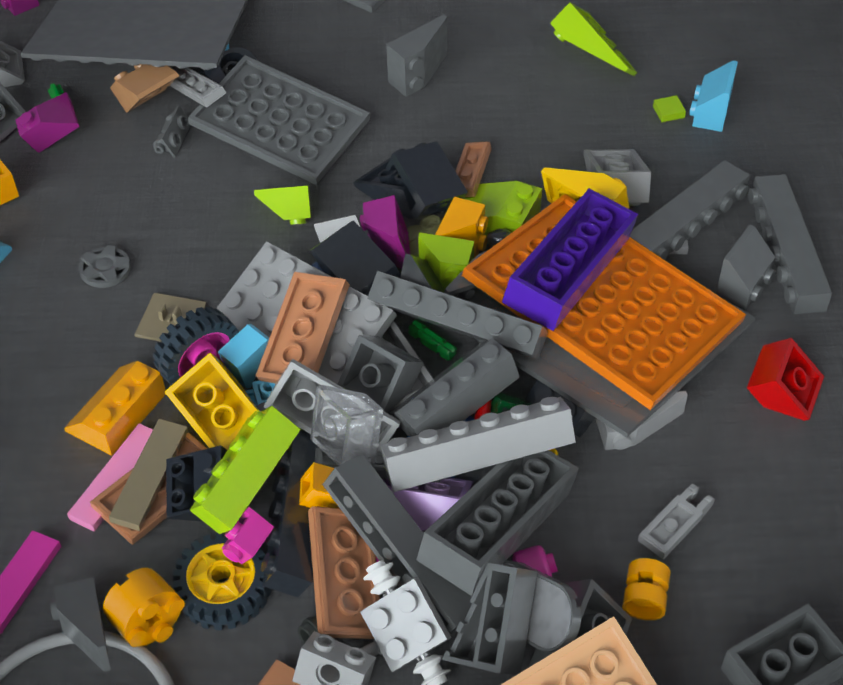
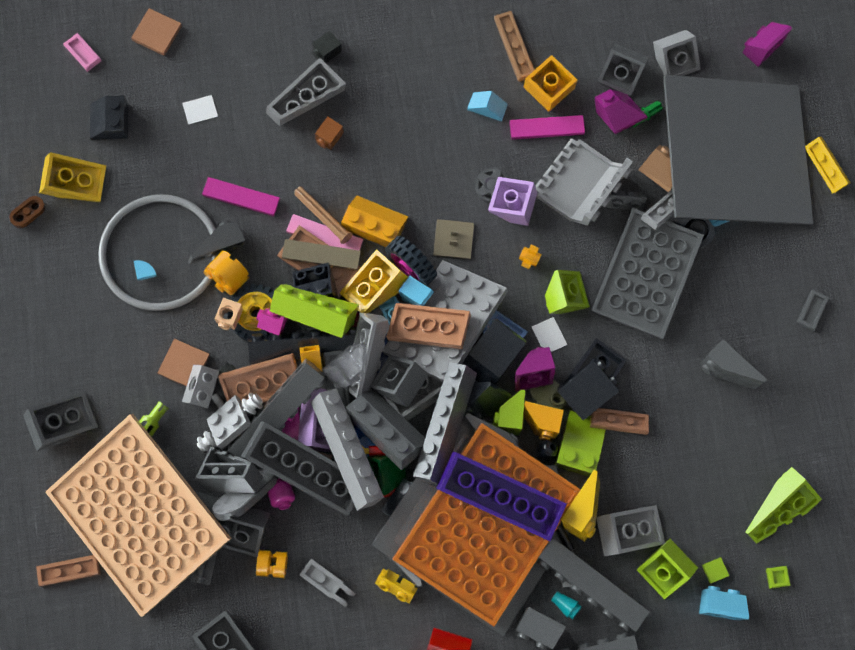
camera: 75 degrees right, 25 degrees up
none -> light nougat brick [215,298,243,330]
none -> medium nougat axle [294,186,353,244]
none -> yellow hinge [375,568,418,604]
none -> lavender slope [488,177,538,226]
none -> dark pink tile [509,115,585,140]
none -> light orange gear [519,244,542,269]
none -> light grey hinge [535,139,633,225]
none -> teal cone [551,591,582,619]
none -> lime slope [637,539,698,599]
none -> lime tile [766,566,791,589]

